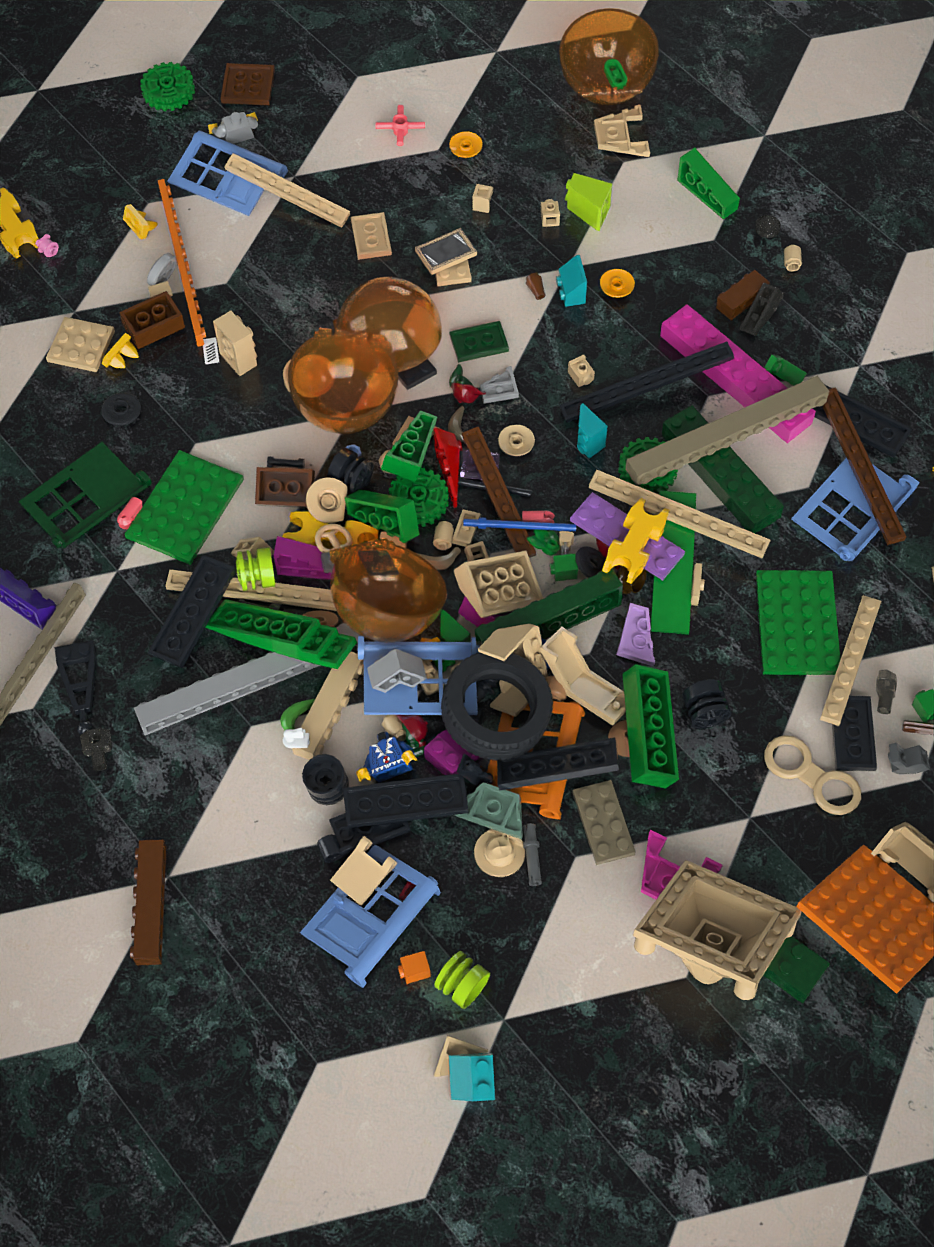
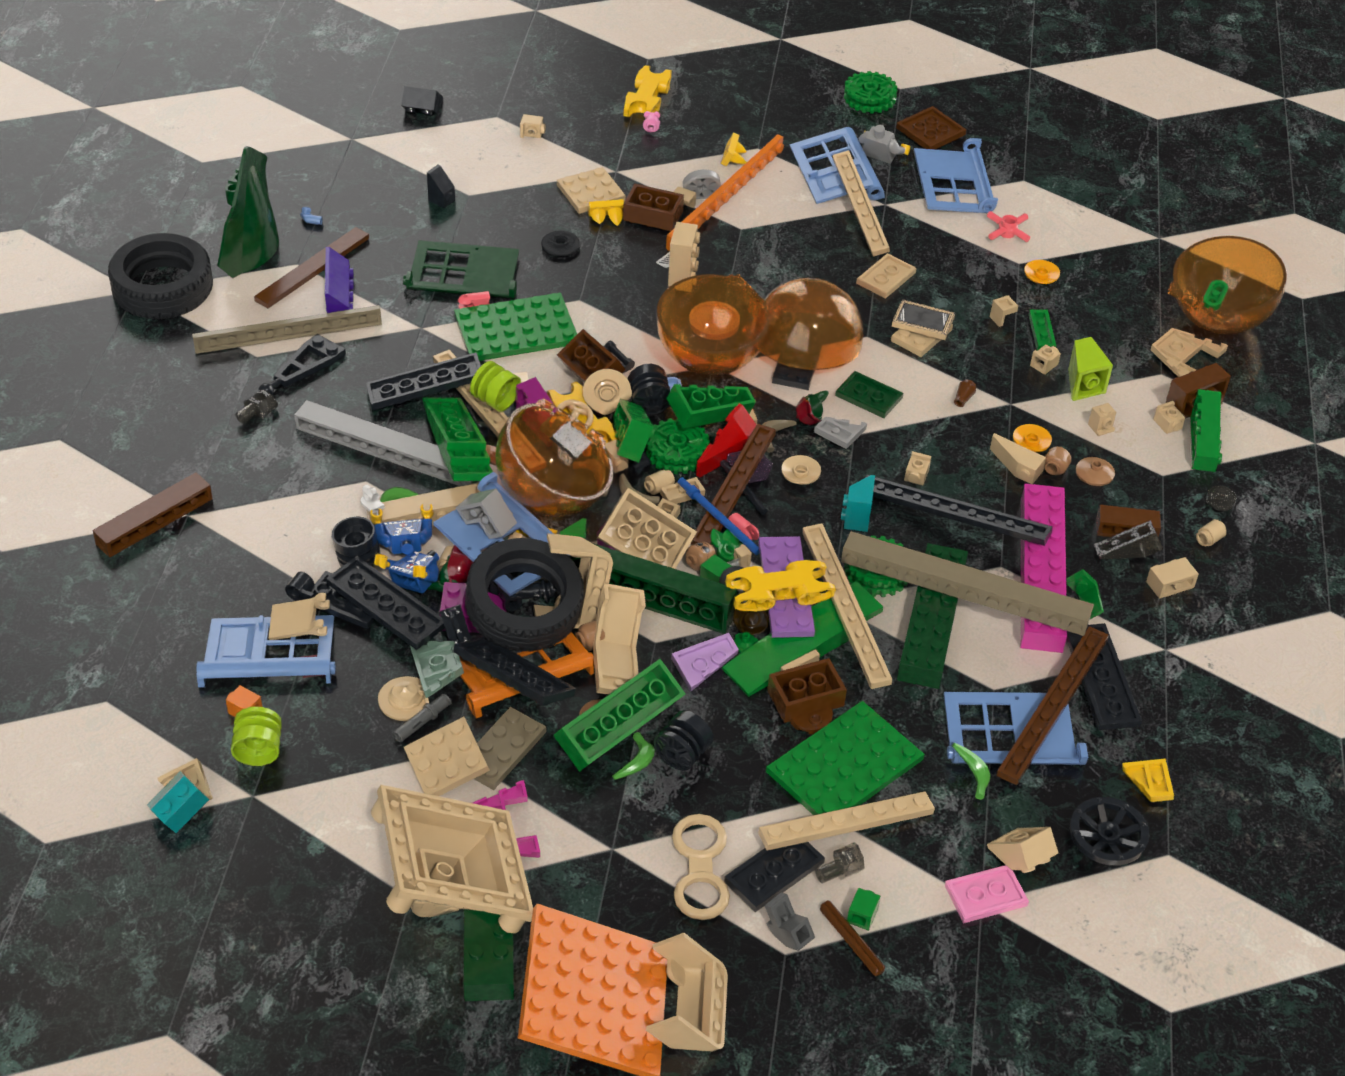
camera: 45 degrees right, 15 degrees down
teal slope [556,255,587,307] -> none
none -> blue torso [370,504,434,555]
none -> tan plate [404,717,490,796]
none -> bright green piece [612,732,655,780]
none -> medium nougat head [685,542,716,571]
none -> green plant [733,632,759,653]
none -> reddish brown brick [767,658,847,723]
none -> reddish brown plate [791,707,833,735]
none -> medium blue door [913,138,998,213]
none -> bright green piece [952,743,990,800]
none -> tan slope [990,433,1046,484]
none -> green plate [1029,310,1056,351]
none -> medium nougat head [1044,446,1071,475]
none -> medium nougat dish [1076,457,1115,486]
none -> tan brick [1088,403,1116,436]
none -> tan brick [1146,557,1198,599]
none -> tan brick [1153,401,1185,434]
none -> reddish brown brick [1166,363,1231,419]

